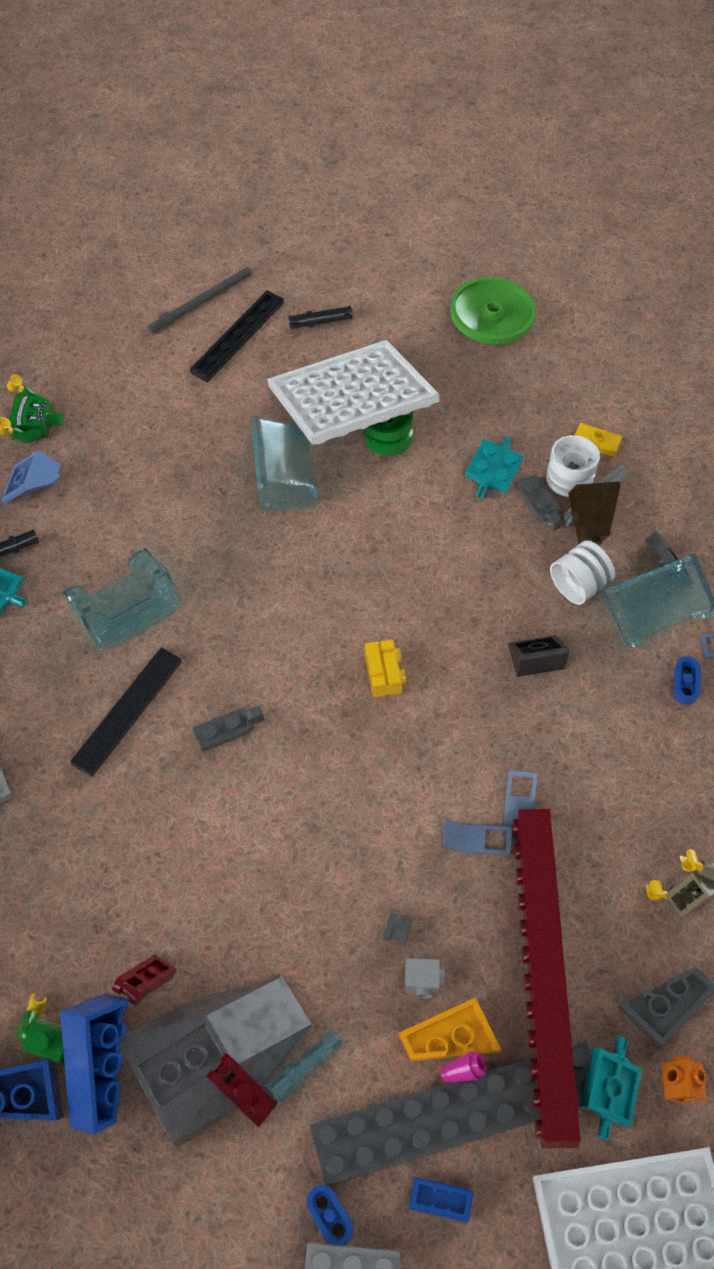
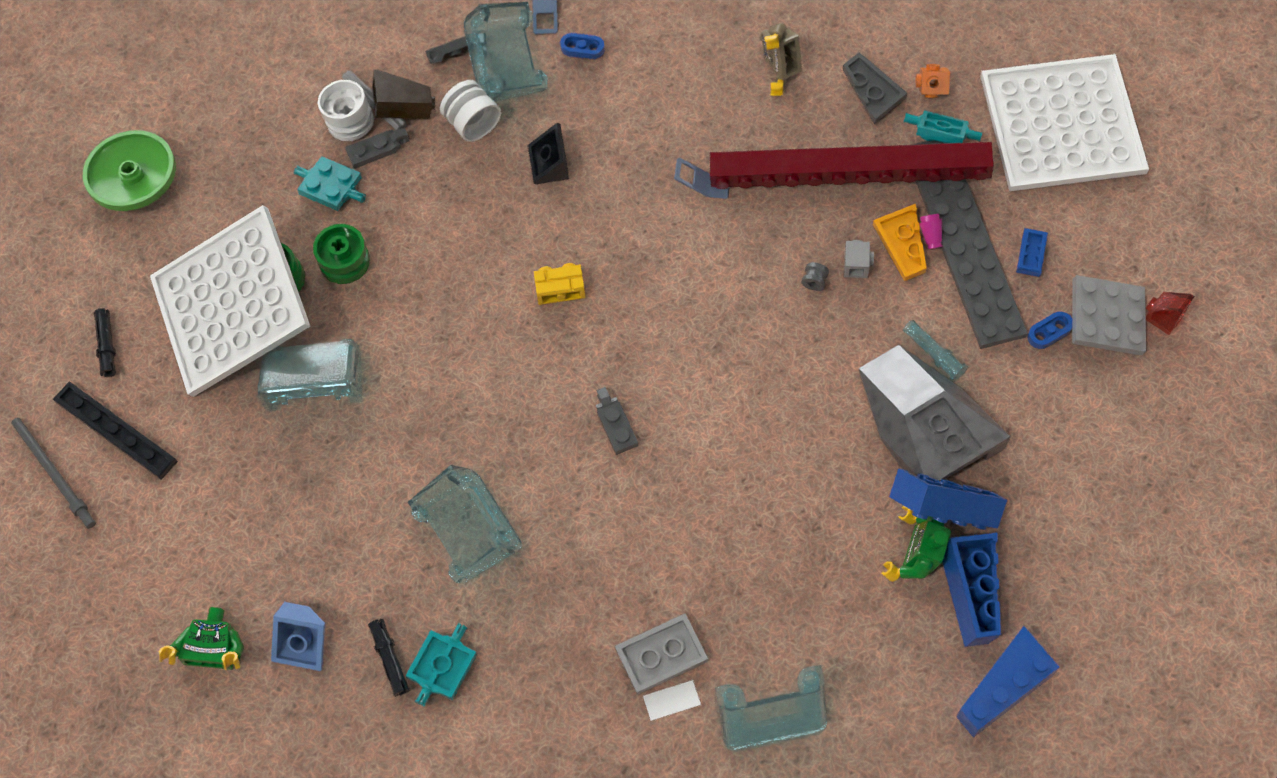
camera: 85 degrees left, 5 degrees up
black tile [70,647,182,777] -> none
dark red plate [111,955,177,1006] -> none
dark red plate [206,1053,278,1127] -> none
sand blue piece [443,818,512,855] -> none
yellow plate [574,422,623,457] -> none
none -> green wheel [313,224,370,284]

